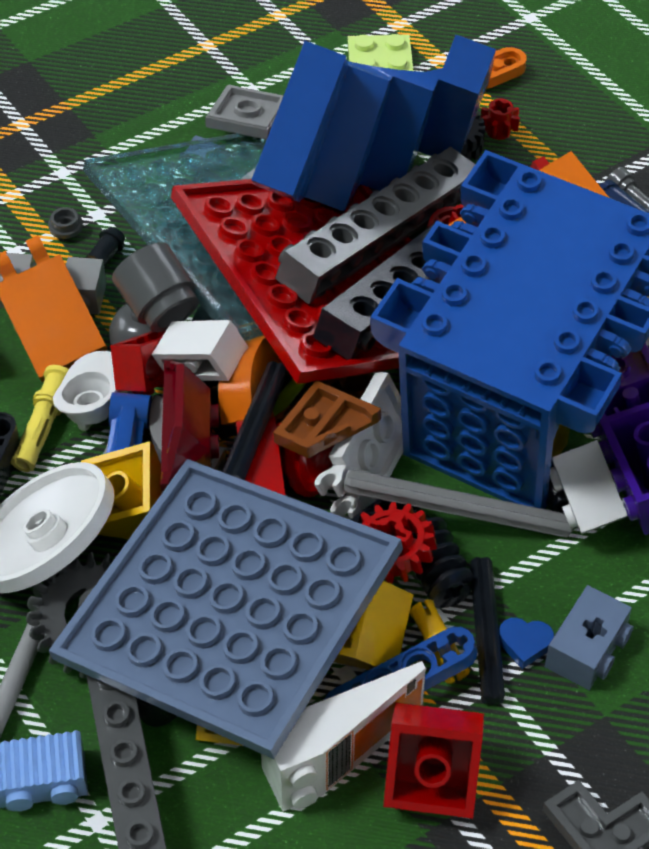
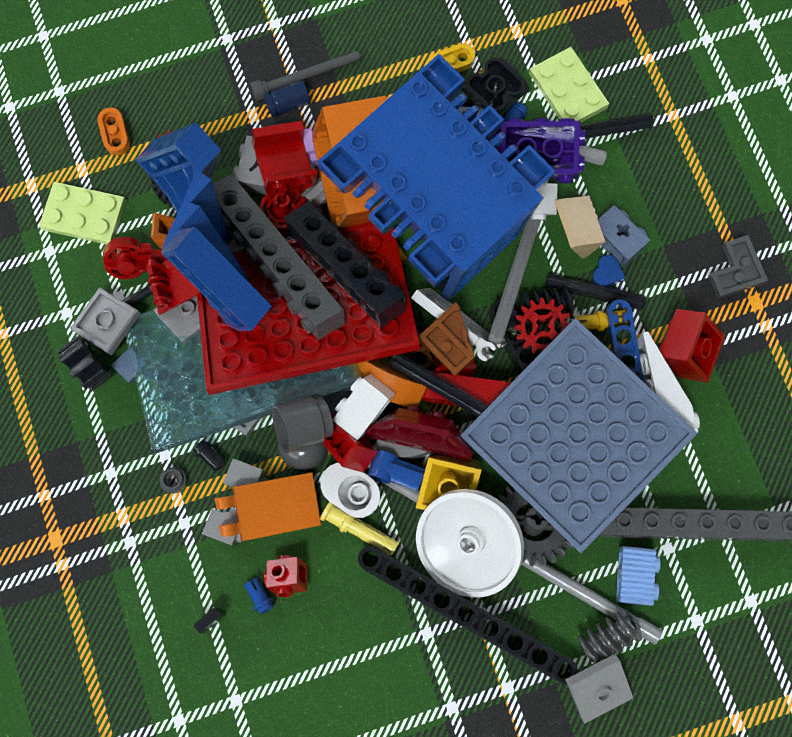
camera: 70 degrees left, 25 degrees up
none -> black gear [57,335,112,392]
none -> tan slope [555,196,606,259]

